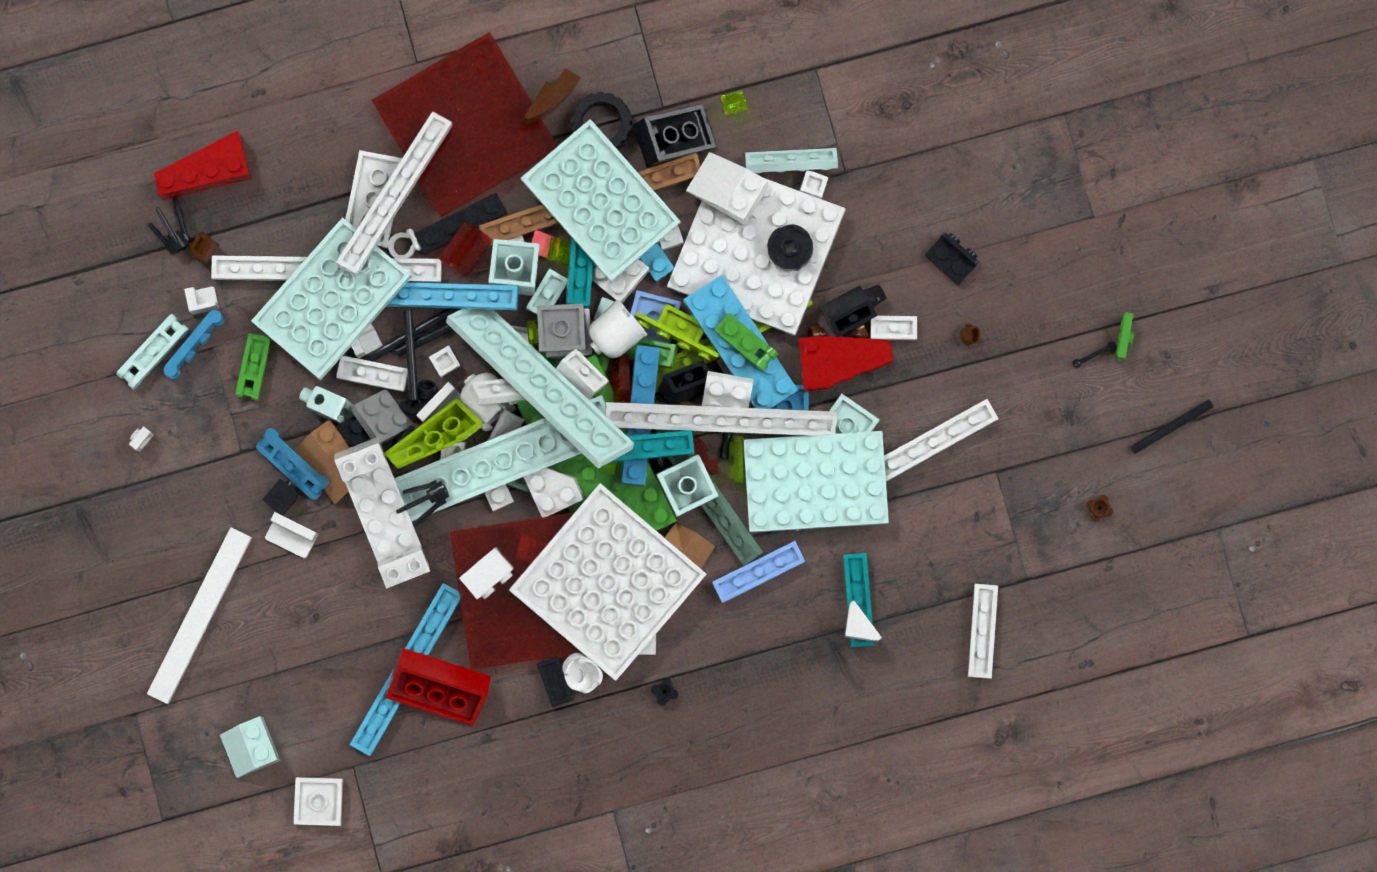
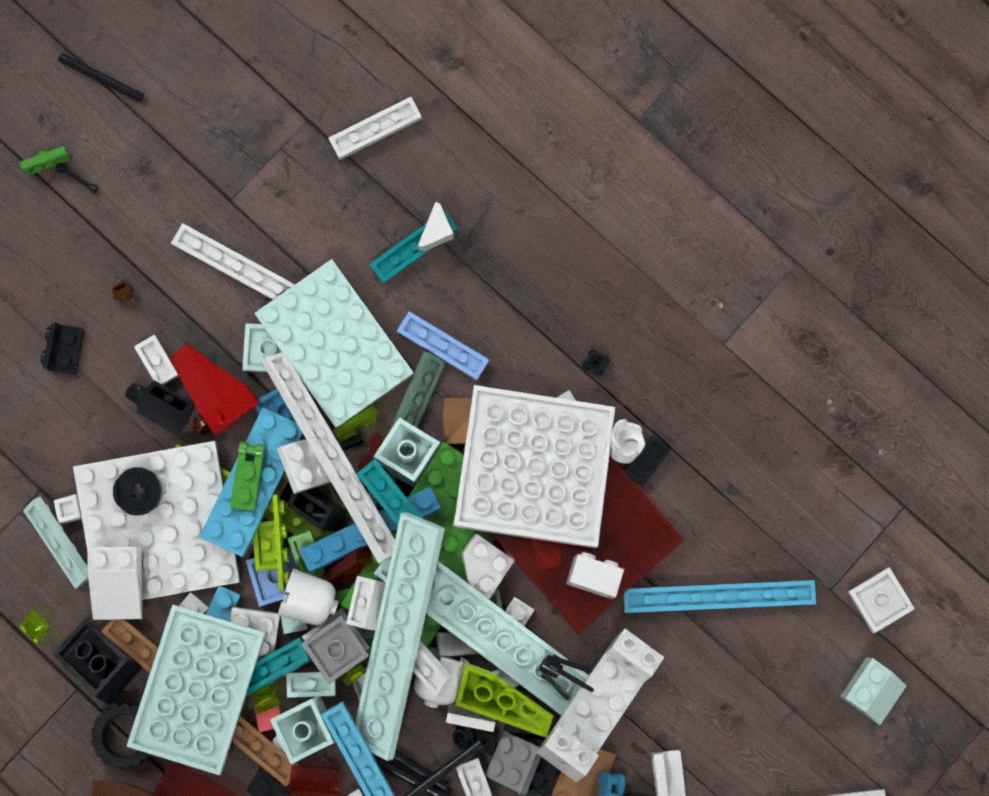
camera: 130 degrees left, 0 degrees up
red slope [385,648,491,726] -> none
white plate [429,345,461,378] -> none
reddish brown hinge [851,323,870,338] -> none
reddish brown plate [1086,495,1113,521] -> none

